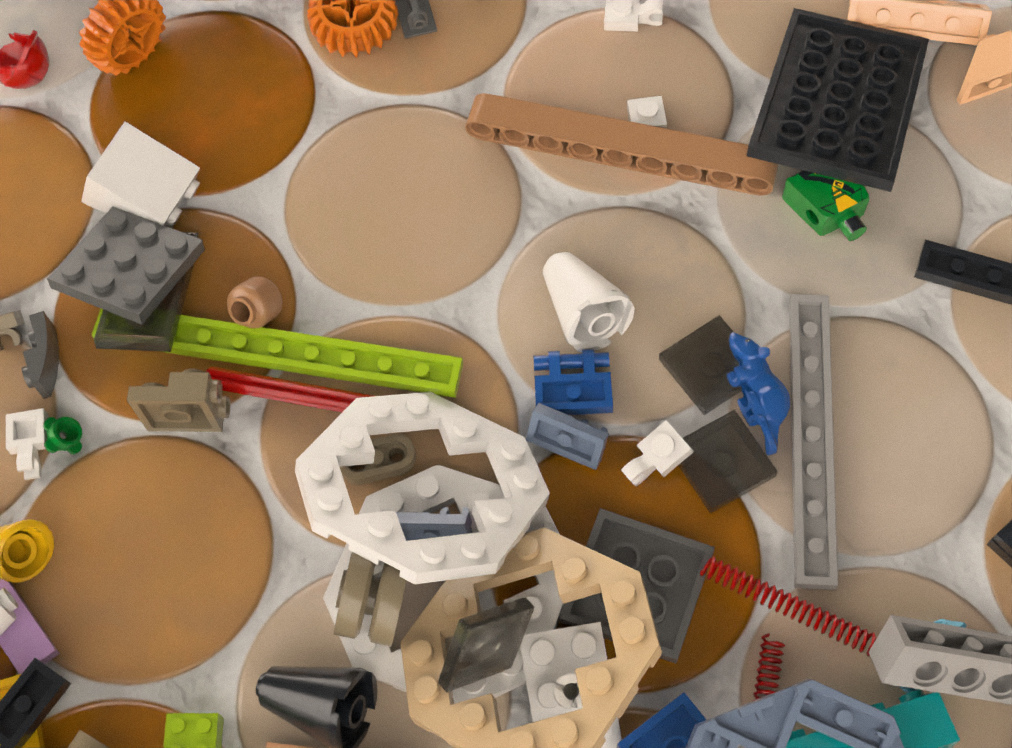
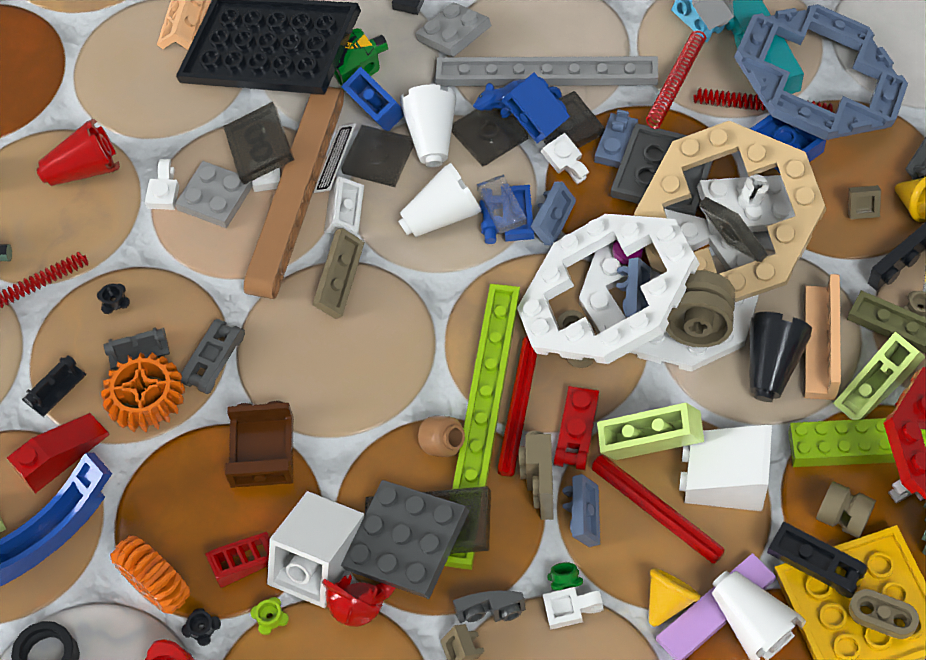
camera: 90 degrees left, 5 degrees down
none -> light grey plate [175,161,253,228]
none -> dark grey plate [181,319,245,394]
none -> black plate [182,608,221,646]
none -> red slope [205,531,270,588]
none -> clear smoke tile [223,102,294,185]
none -> reddish brown panel [225,401,294,488]
none -> lime plate [251,597,289,635]
none -> sticker [313,123,356,193]
none -> dark tan plate [313,228,365,319]
none -> red piece [322,574,396,627]
none -> white slope [324,176,364,235]
none -> blue brick [341,67,404,133]
none -> clear smoke tile [341,125,414,187]
none -> white cone [400,84,456,167]
none -> light grey plate [415,2,492,57]
none -> clear tile [477,174,527,234]
none -> blue brick [502,72,570,144]
none -> red plate [554,386,599,471]
none -> sand blue plate [562,474,600,547]
none -> red axle [592,455,724,564]
none -> sand blue plate [594,109,638,168]
none -> yellowish green brick [597,403,704,460]
none -> white slope [679,425,772,511]

